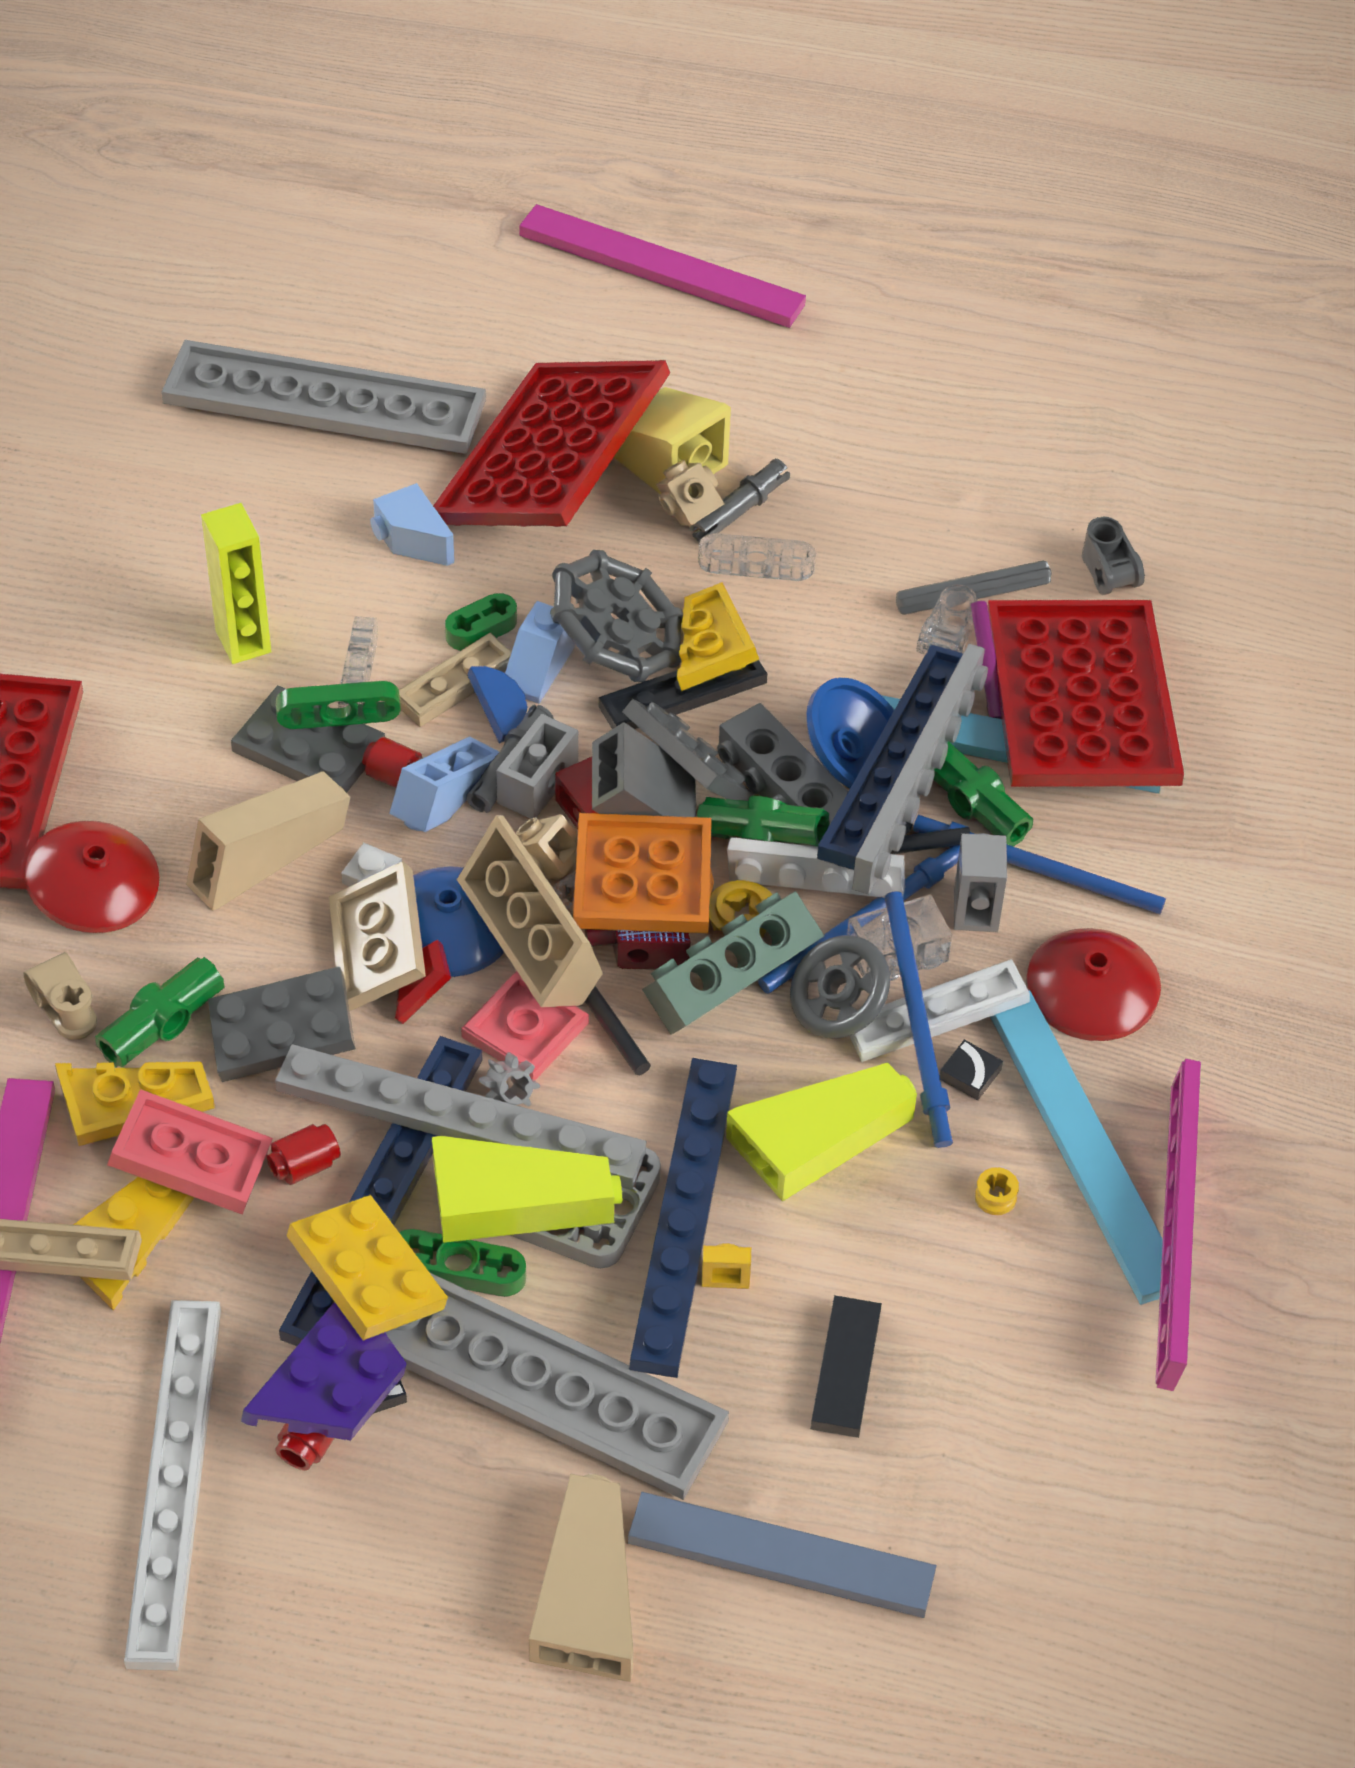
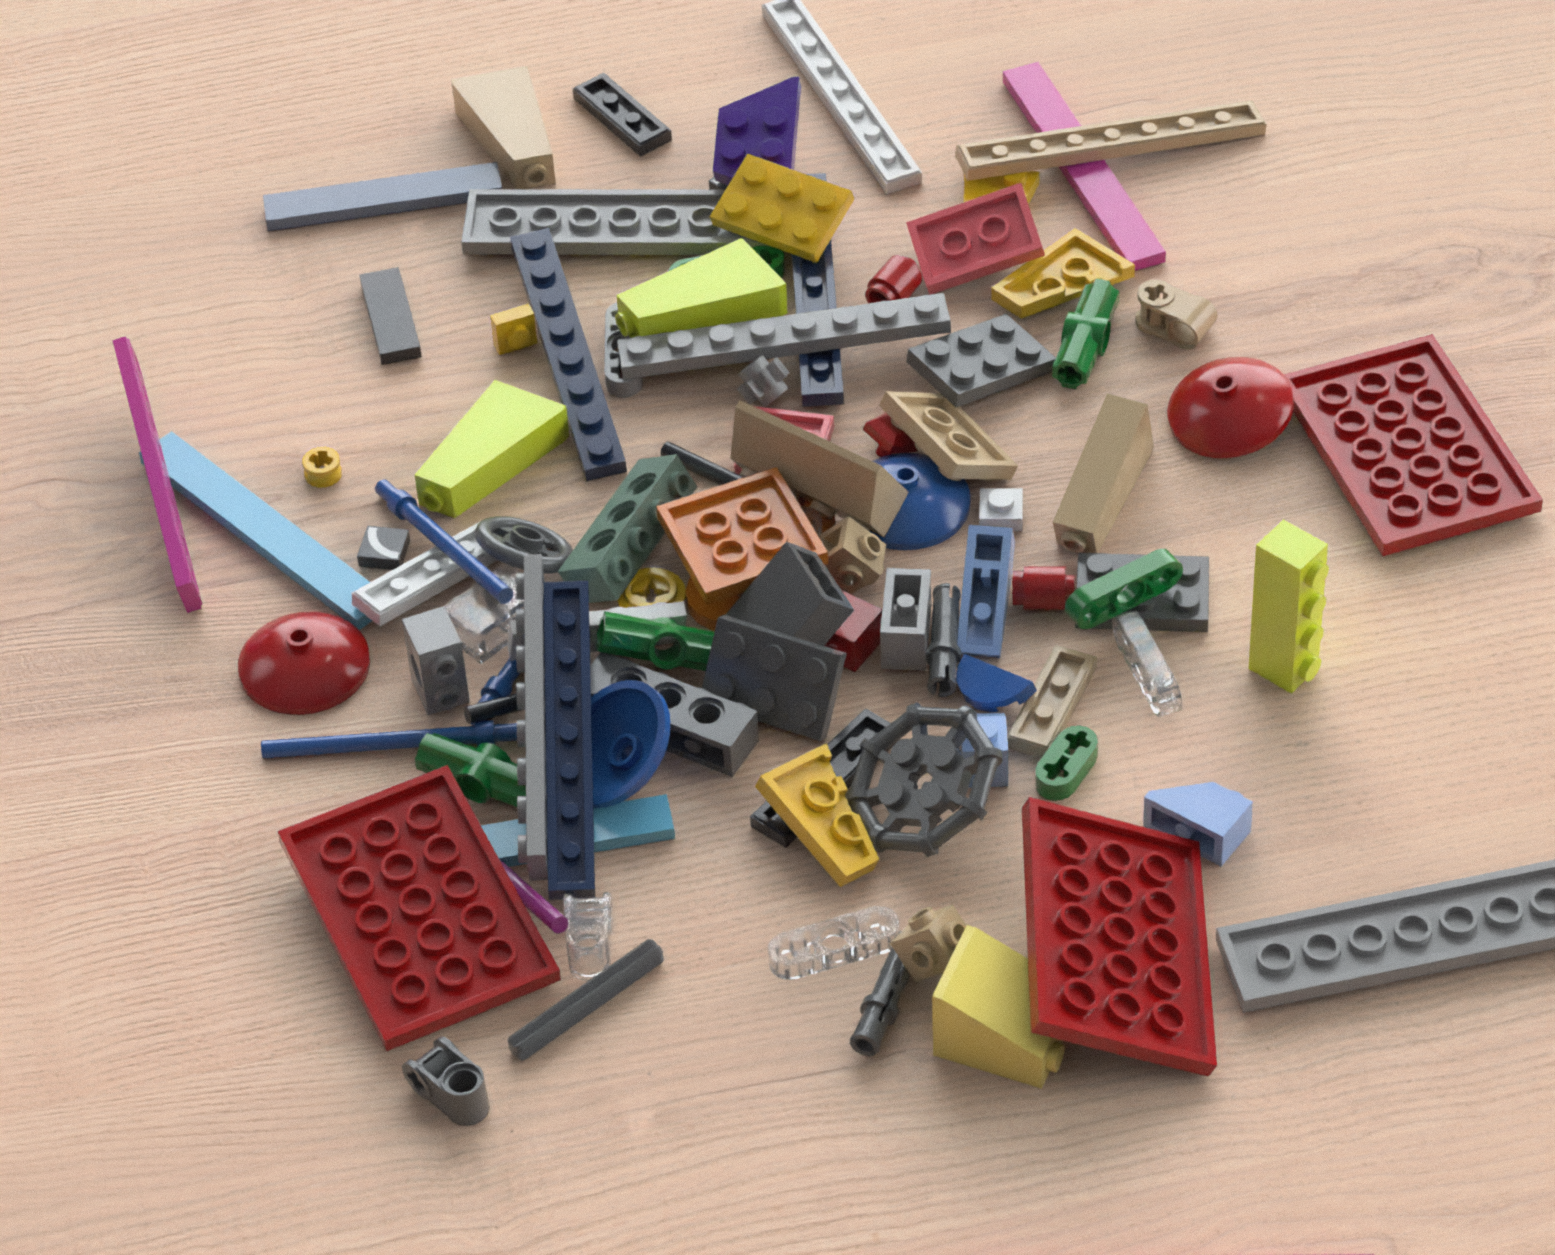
camera: 160 degrees right, 5 degrees down
none -> black tile [572,73,672,157]

